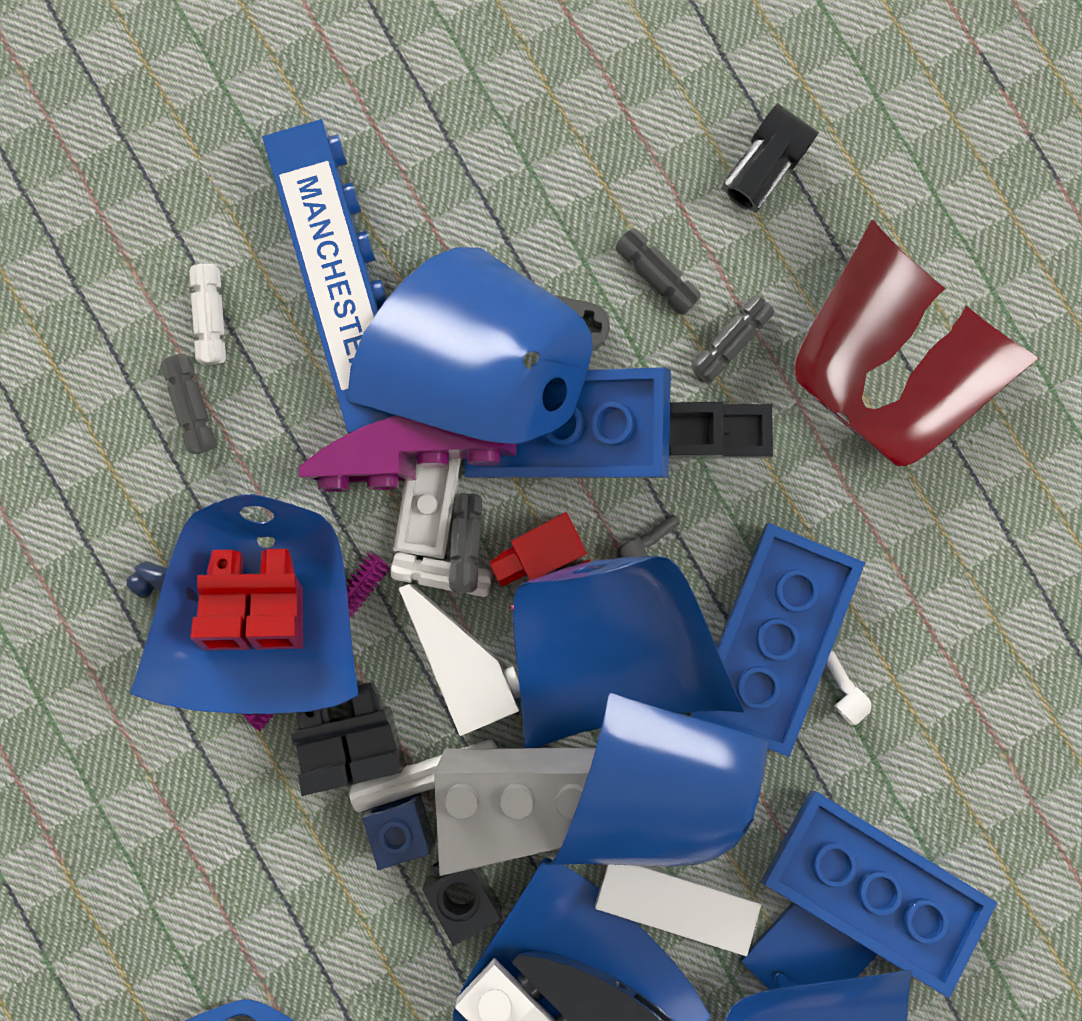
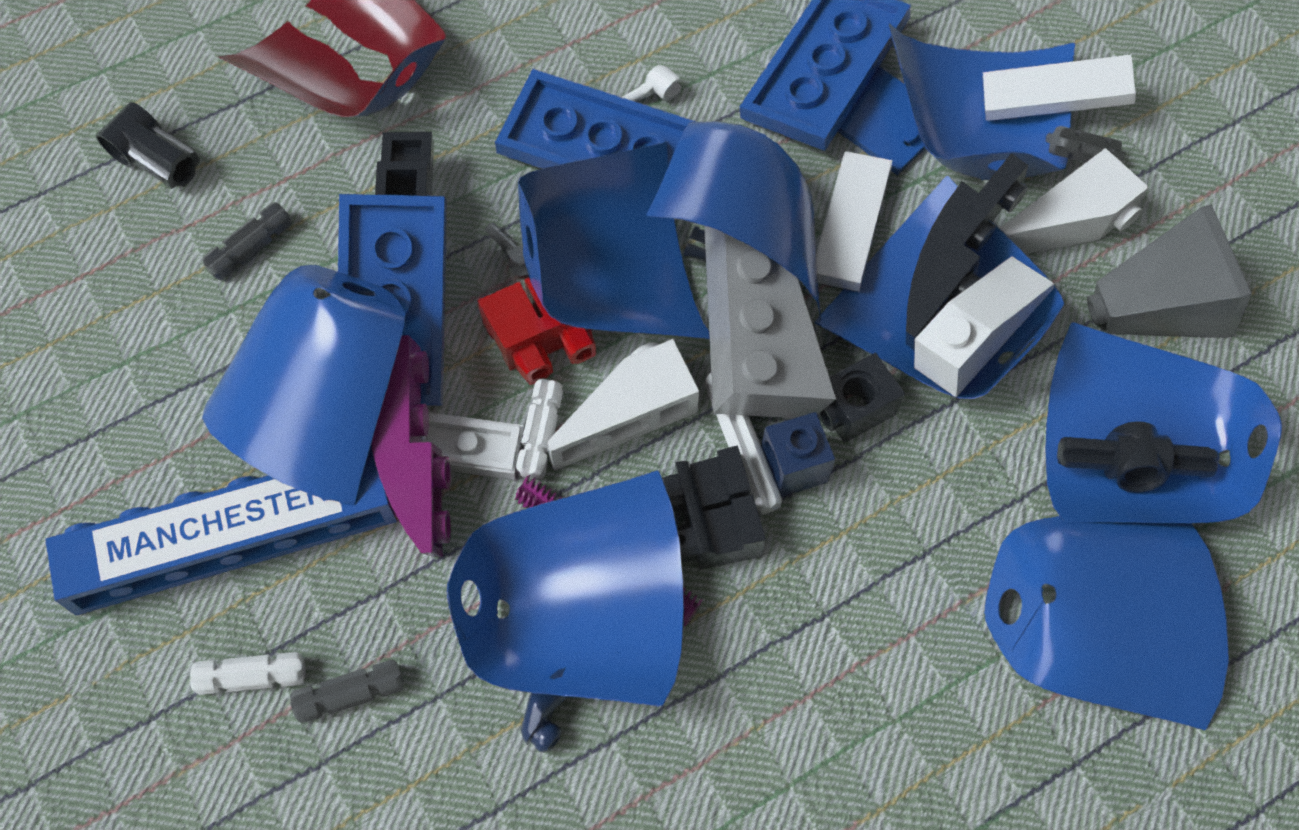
camera: 90 degrees left, 20 degrees down
red hips [191,549,303,651] -> none
dark grey axle [449,493,482,593] -> none
dark grey axle [691,295,774,383] -> none

